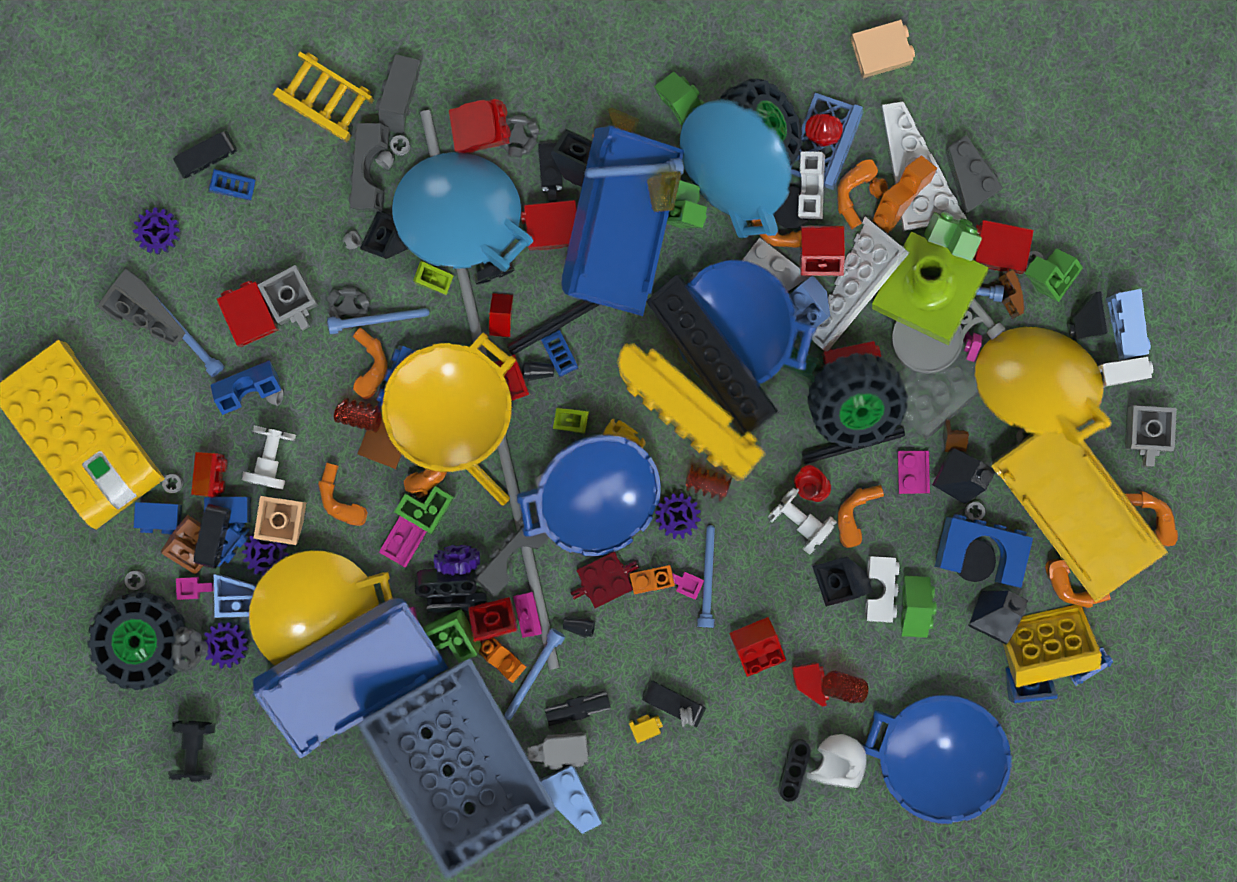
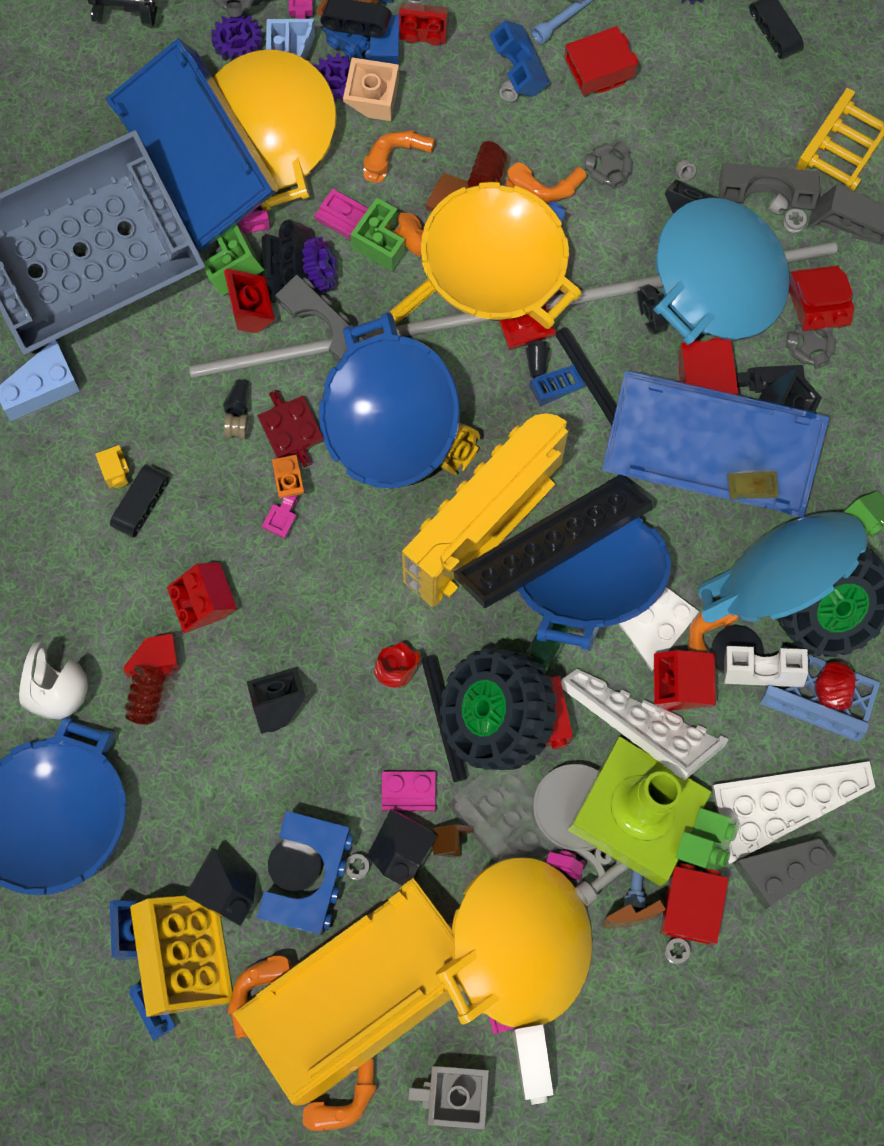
camera: 90 degrees right, 15 degrees down
blue slope [208,169,256,201] -> none
white piece [242,426,296,489] -> none
light grey hinge [258,265,318,330] -> none
medium blue piece [327,308,430,335] -> none
lime slope [413,261,454,295] -> none
orange slope [478,637,526,683] -> none
red slope [489,293,514,337] -> none
medium blue piece [504,628,565,720] -> none
dark pink plate [513,592,542,638] -> none
light grey hinge [527,732,588,769] -> none
black piece [544,691,611,726] -> none
lime slope [553,408,589,434] -> none
medium blue piece [585,158,683,178] -> none
clear yellow slope [608,108,639,134] -> none
dark purple gear [655,493,701,539] -> none
bright green brick [666,180,707,228] -> none
light grey bush [680,706,693,727] -> none
clear red piece [685,464,732,502] -> none
medium blue piece [697,525,715,628] -> none
white piece [768,488,837,555] -> none
black beam [778,739,811,802] -> none
medium blue slope [789,276,830,338] -> none
orange piece [837,159,878,229] -> none
orange piece [838,485,884,548] -> none
white arch [865,556,899,622] -> none
orange plate [869,177,888,198] -> none
orange arch [872,155,937,233] -> none
bright green brick [900,576,936,638] -> none
bright green brick [1025,248,1083,302] -> none
black slope [1067,291,1108,341] -> none
light blue wedge [1106,289,1151,360] -> none
none -> dark tan wheel [224,413,248,440]

